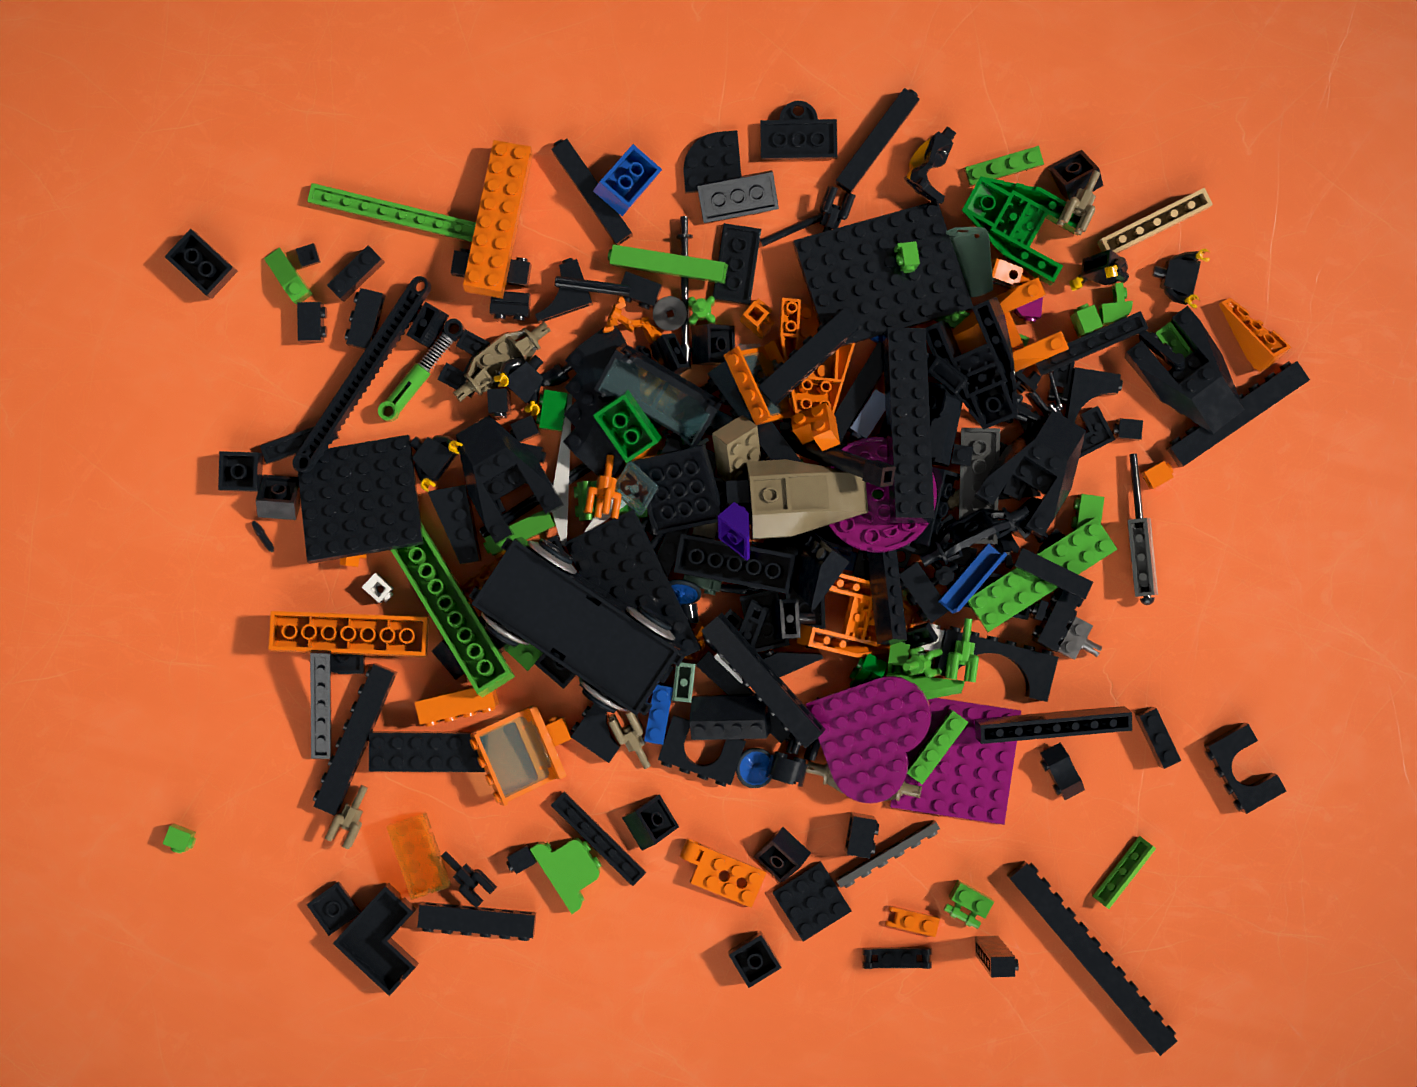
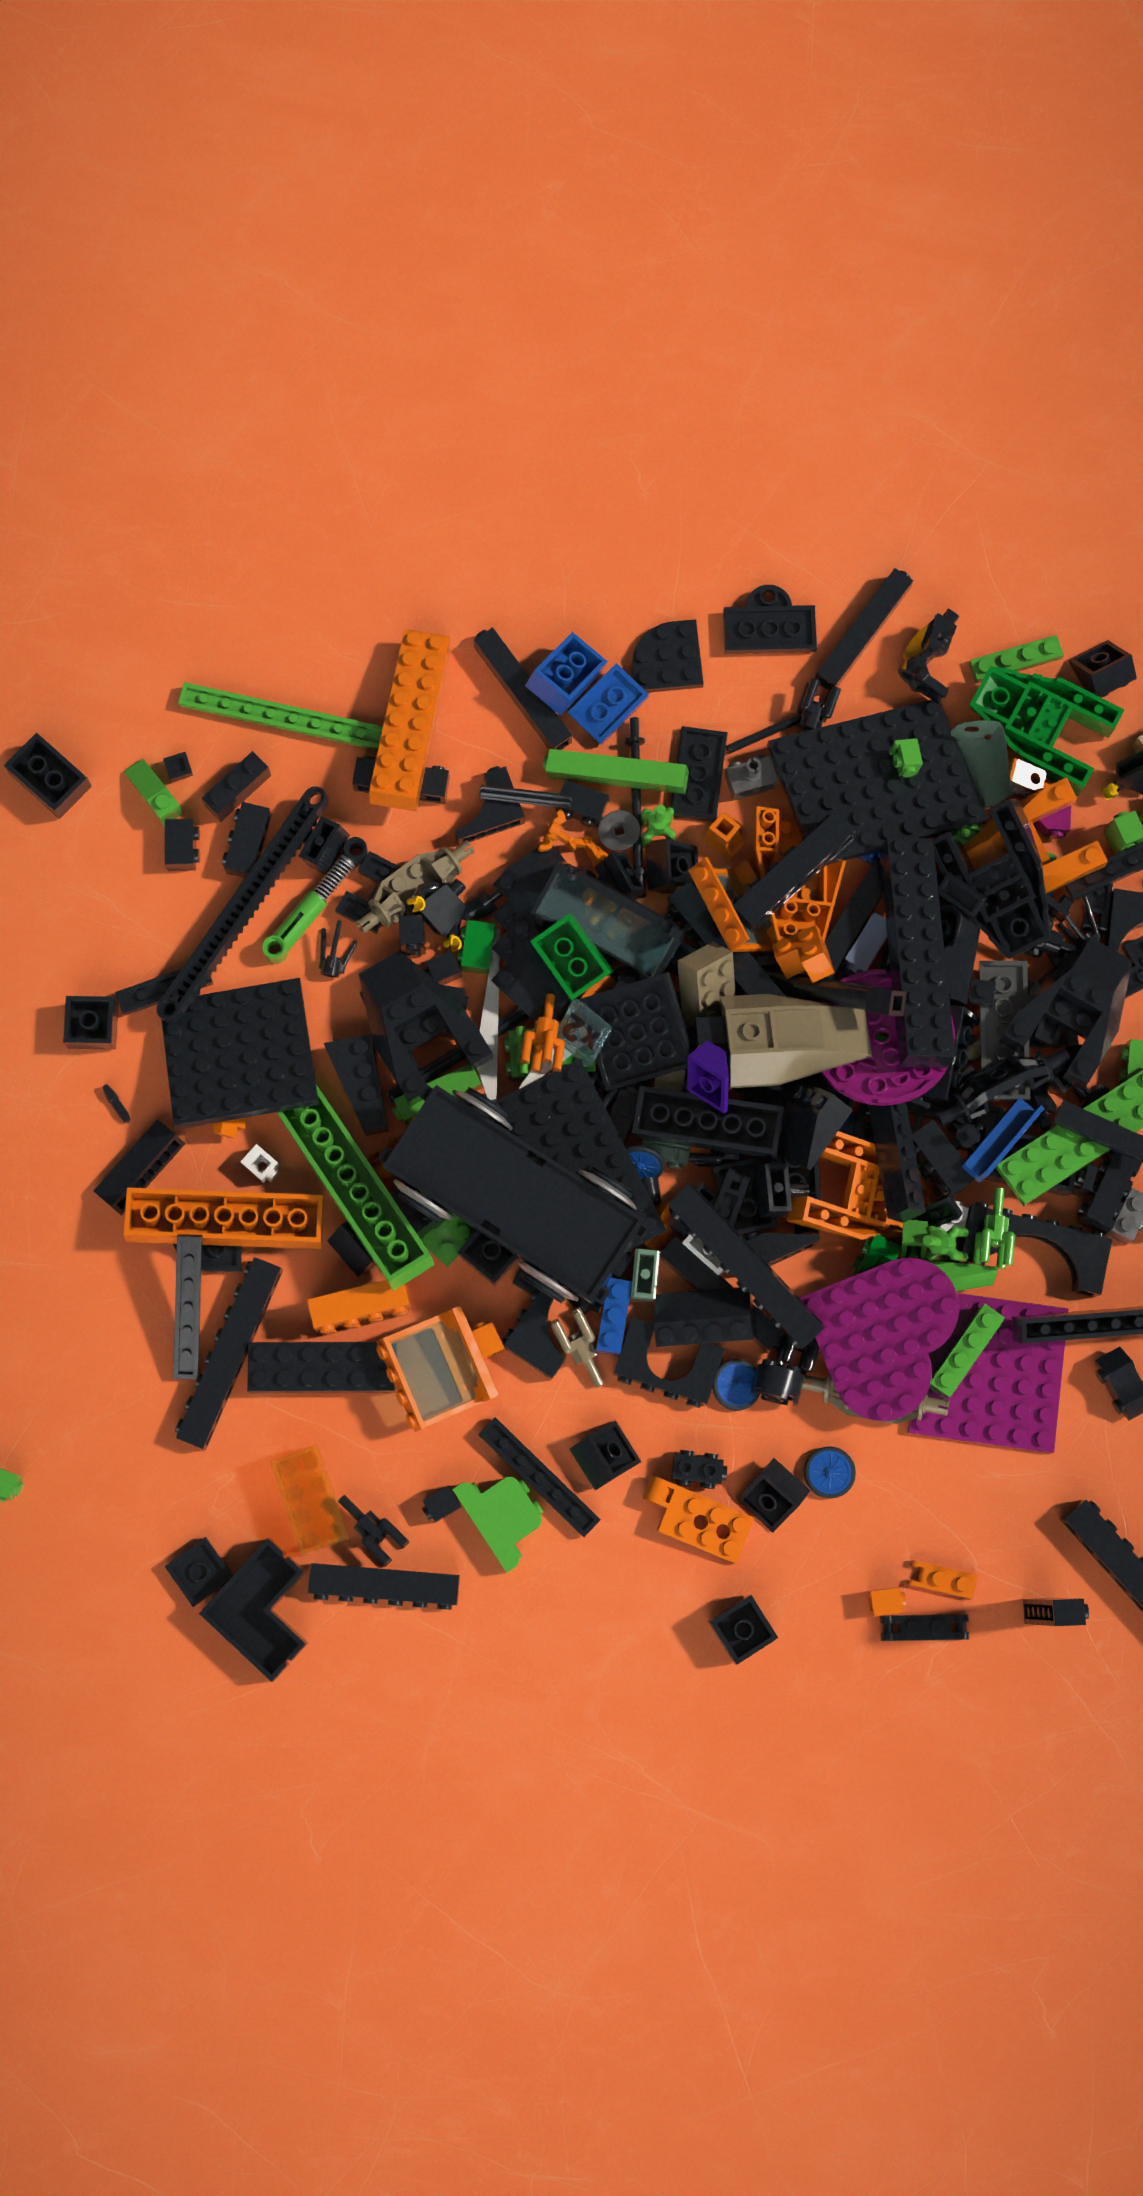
camera: 10 degrees left, 10 degrees down
black slope [255,475,300,520] -> none
dark tan plant [325,785,368,849] -> none
torso [410,435,463,492] -> none
black brick [490,291,531,321] -> none
black plate [697,170,779,223] -> none
black plate [772,861,852,942] -> none
dark grey plate [836,820,940,888] -> none
black brick [845,812,879,859] -> none
bright green brick [944,880,994,929] -> none
dark tan plant [1057,170,1101,235] -> none
none -> black brick [93,1119,186,1216]
none -> black plant [319,920,357,978]
none -> blue plate [568,663,650,745]
none -> black brick [671,1450,727,1489]
none -> flat silver brick [724,755,779,801]
none -> blue wheel [804,1446,856,1499]
none -> orange brick [867,1587,906,1616]

